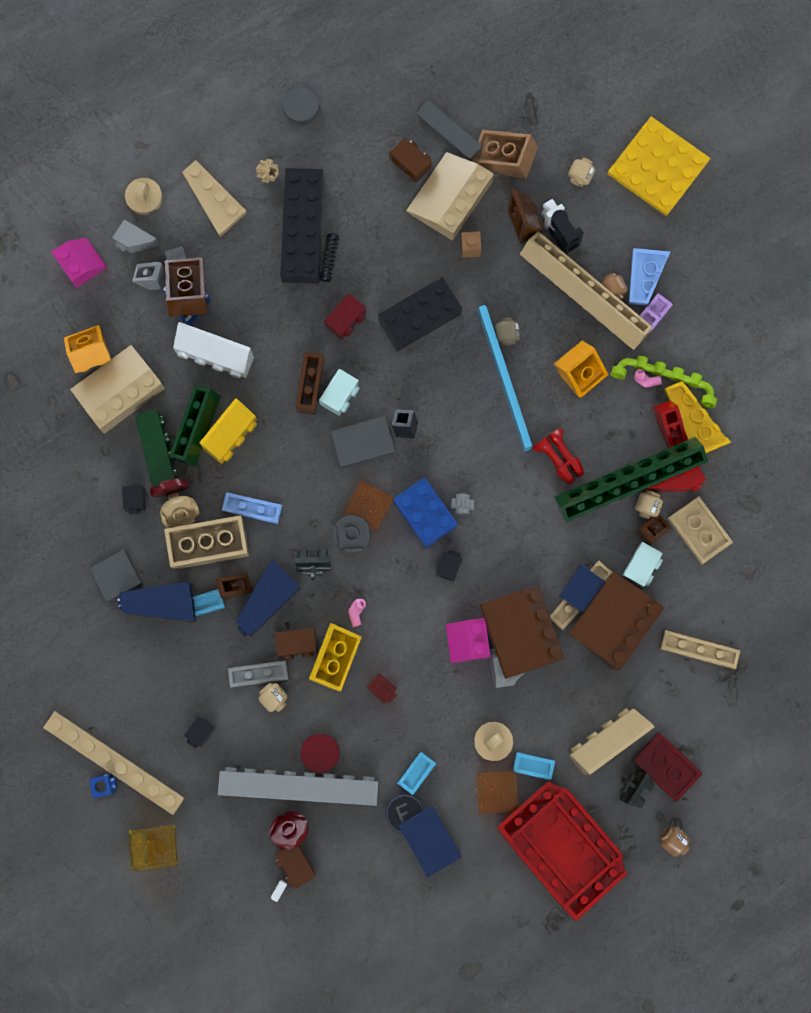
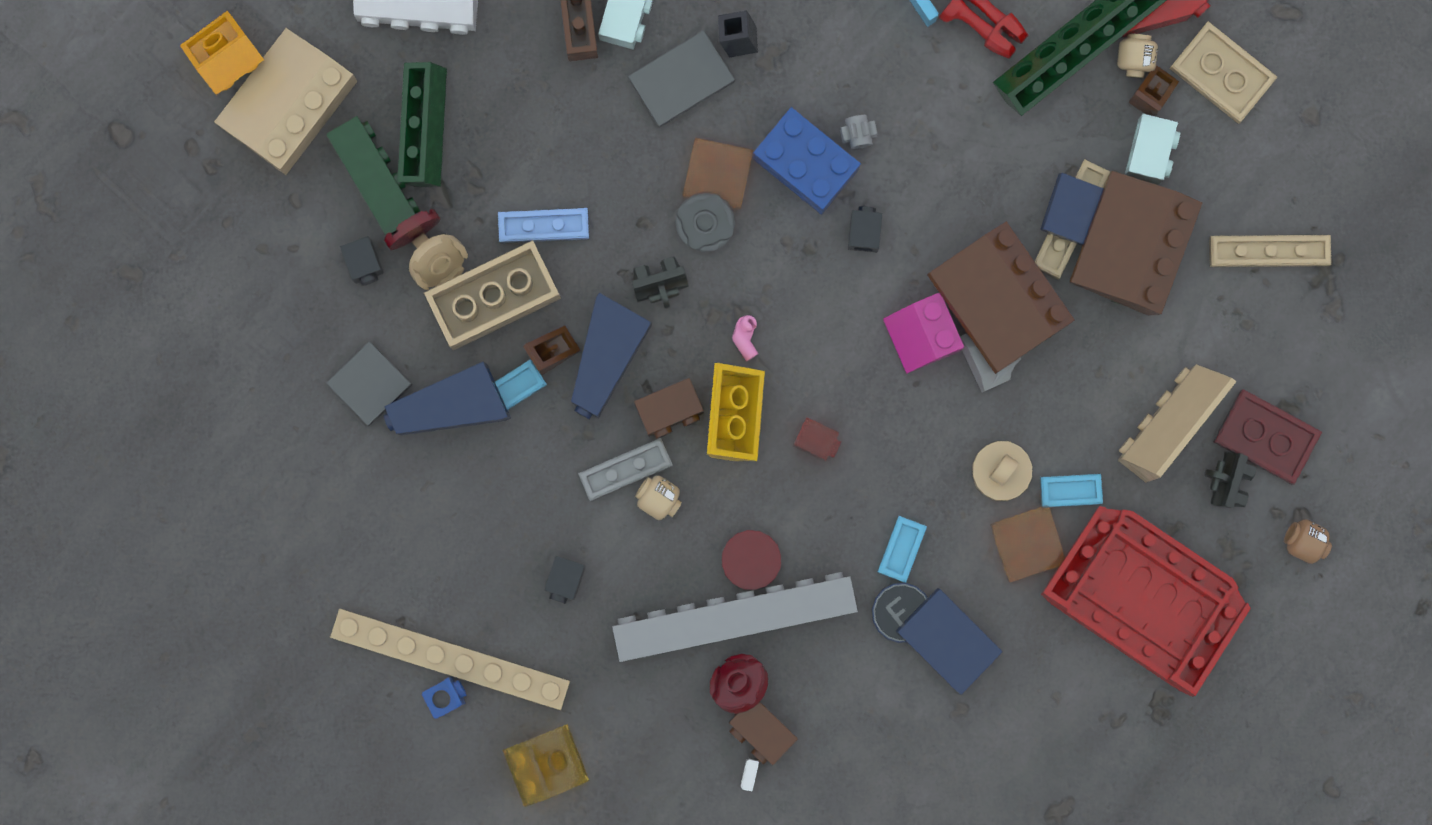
camera: 15 degrees left, 5 degrees up
yellow slope [200,398,257,464] -> none

